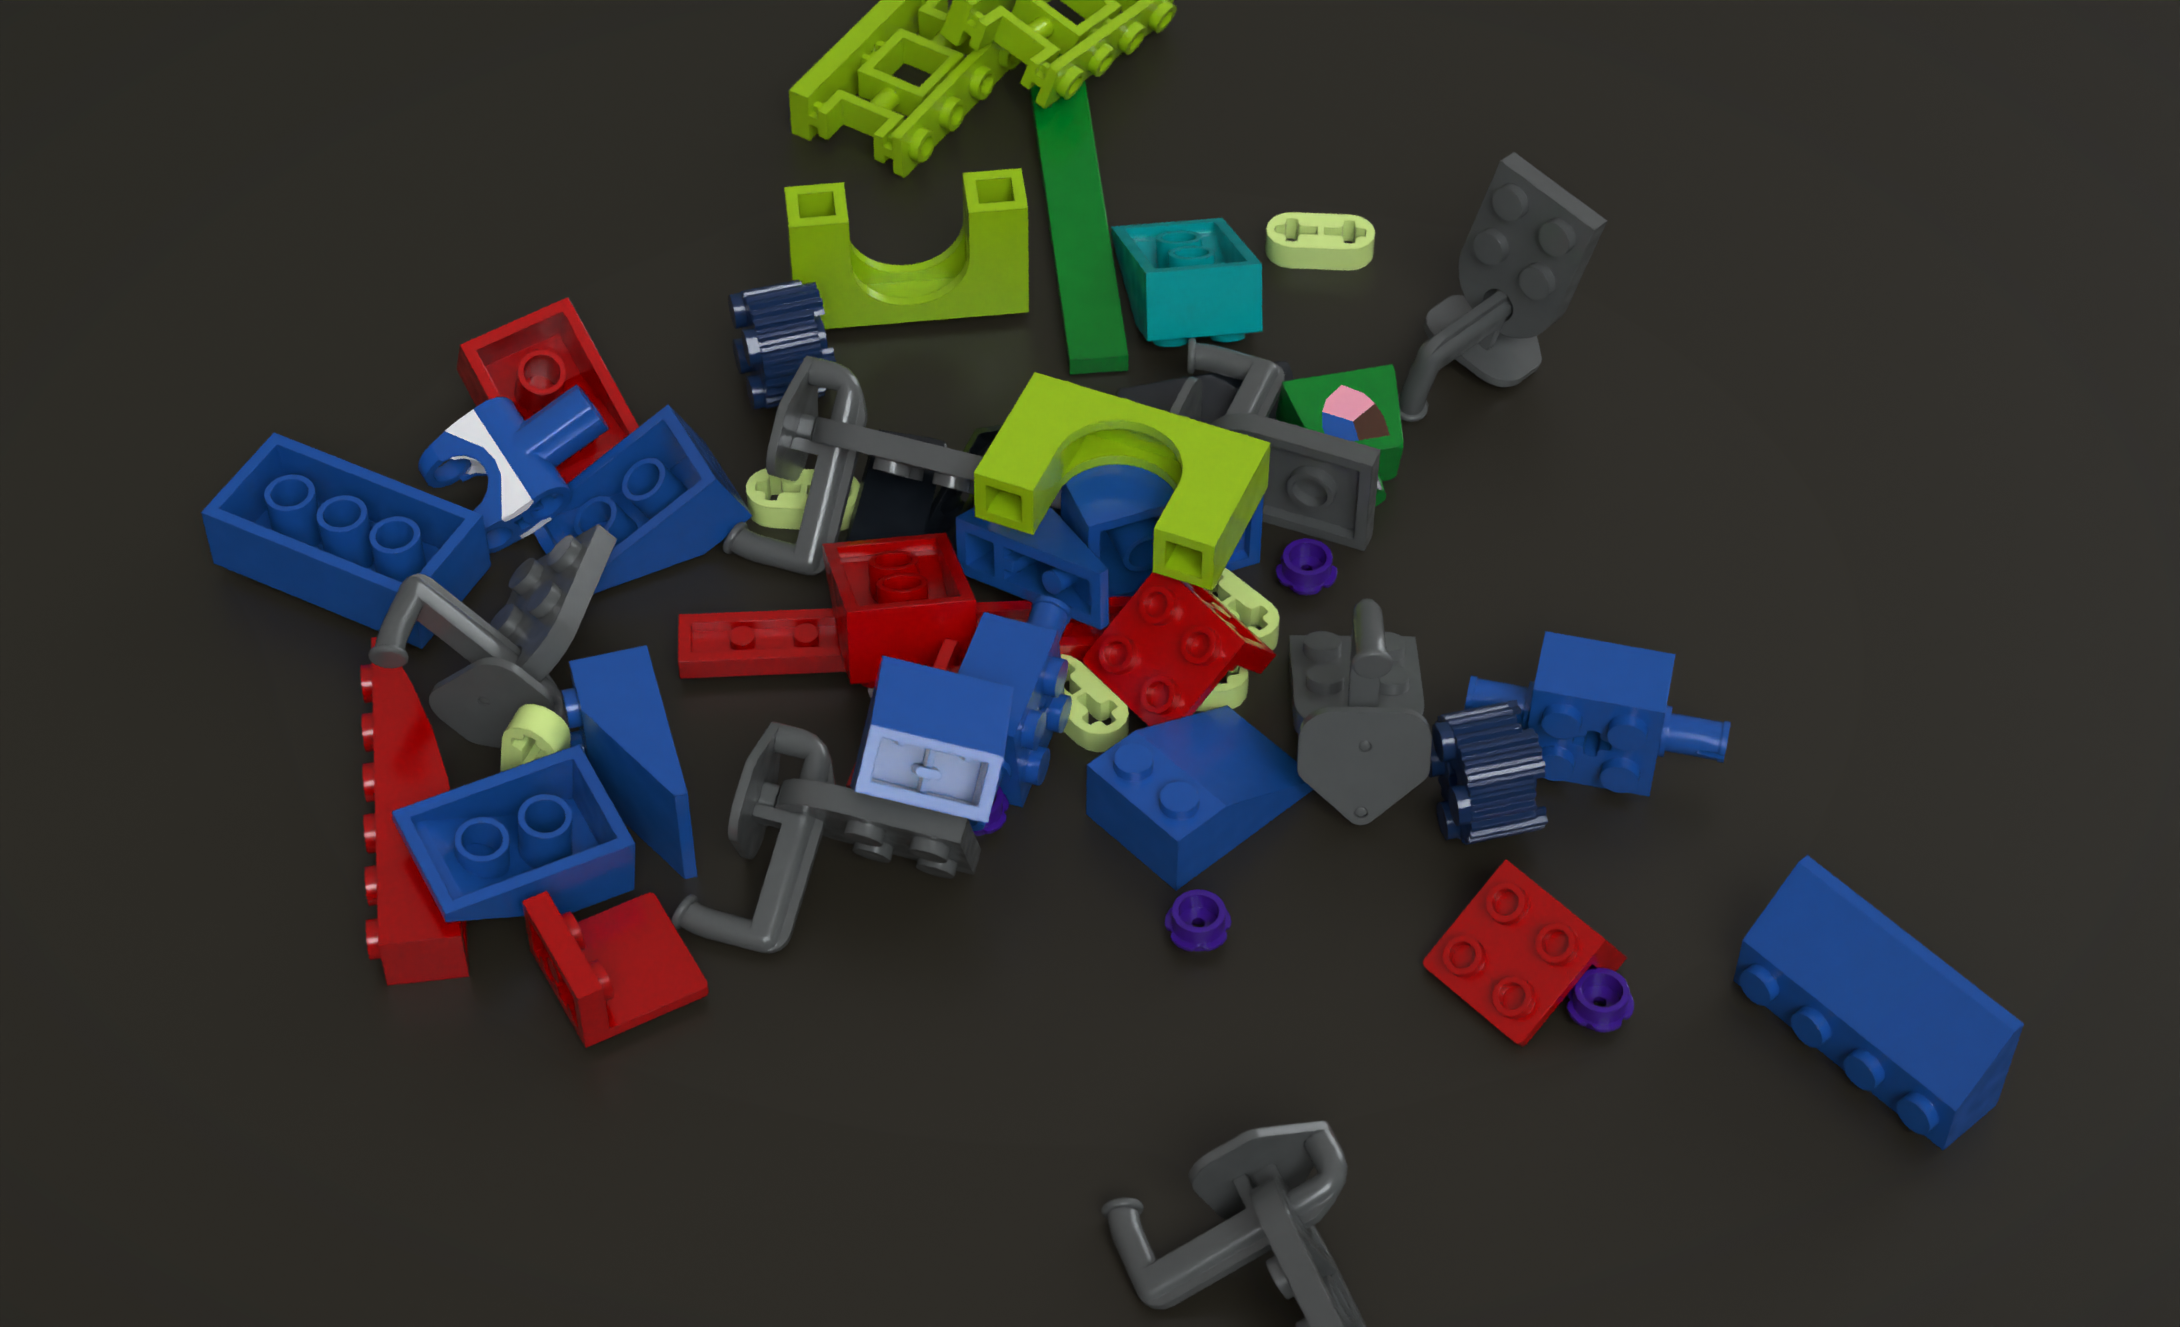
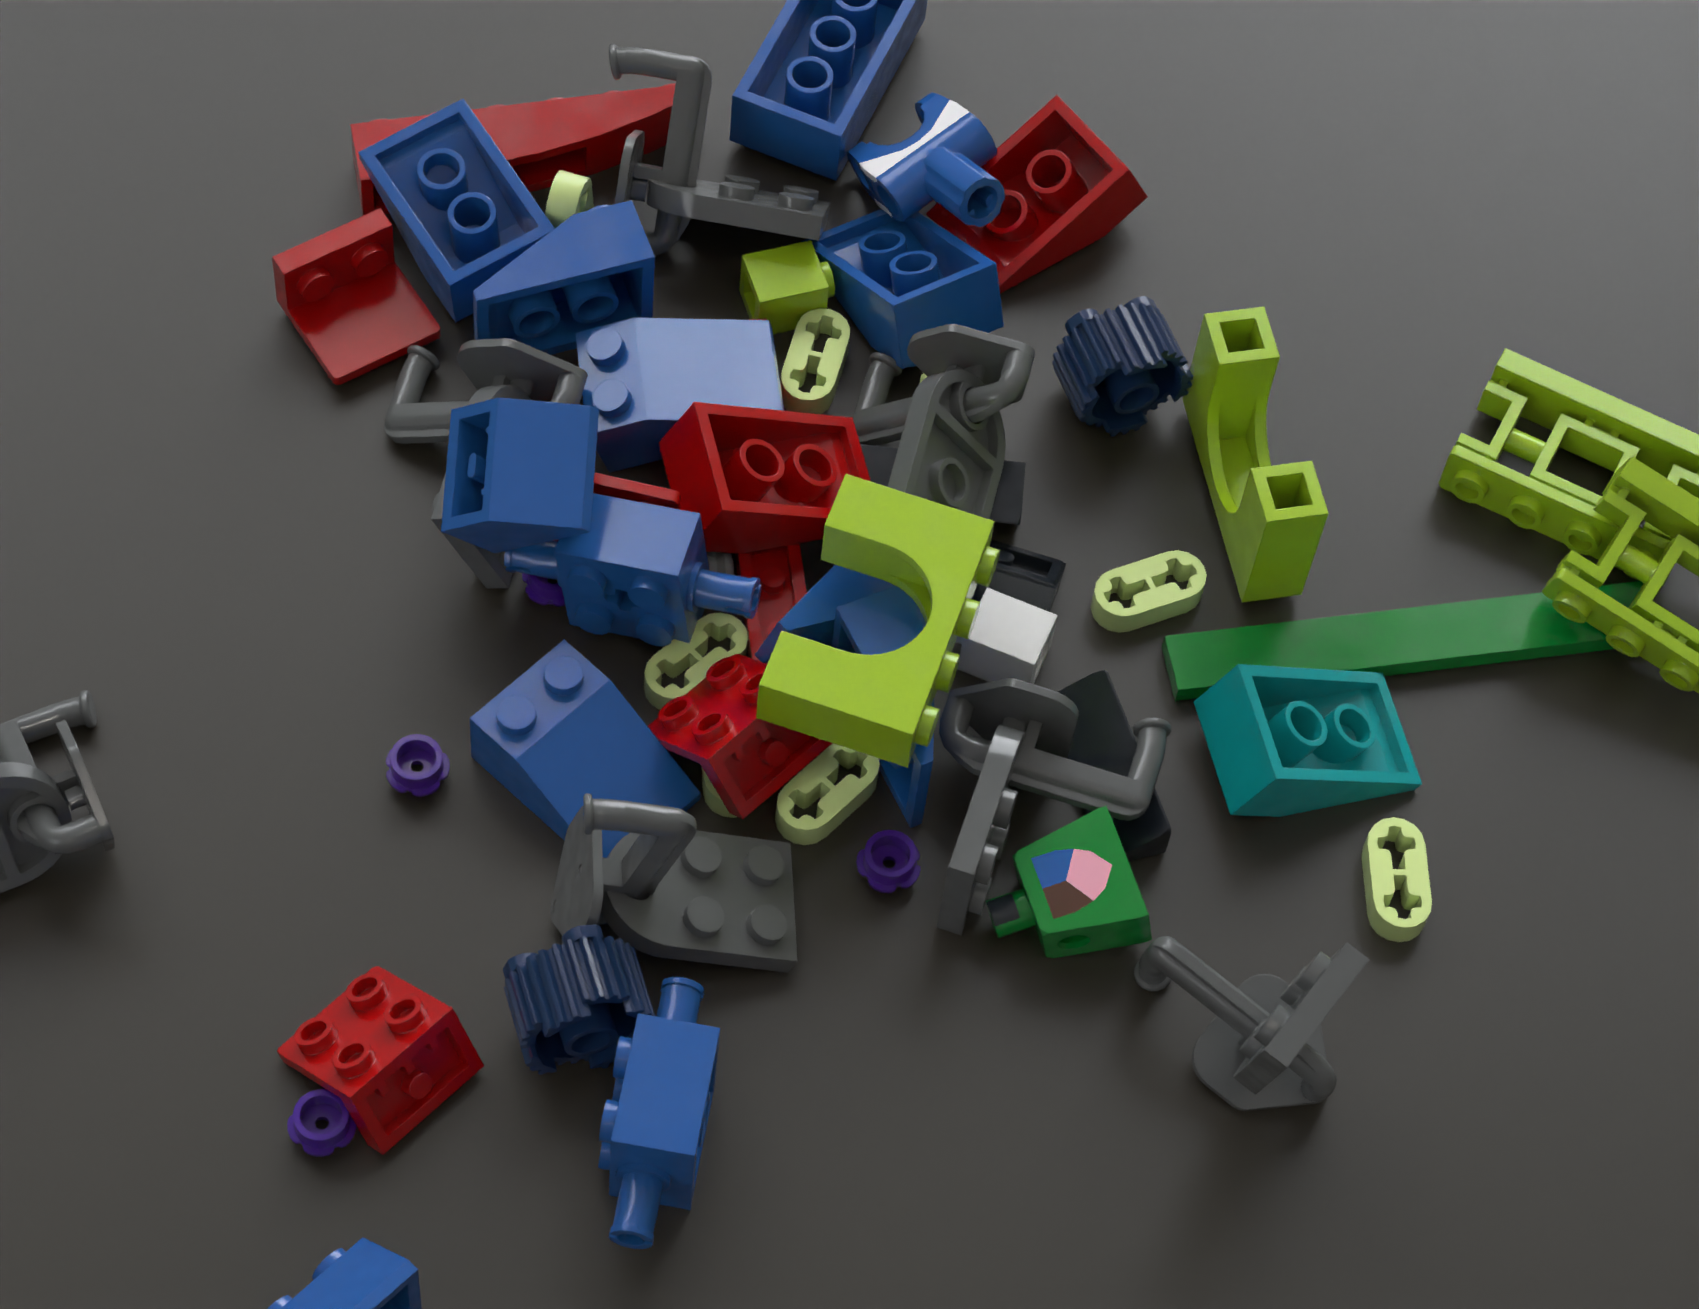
camera: 80 degrees right, 10 degrees up
none -> slope [575,318,784,472]
none -> lime brick [739,240,835,334]
none -> yellowish green beam [780,308,850,414]
none -> yellowish green beam [1090,550,1207,633]

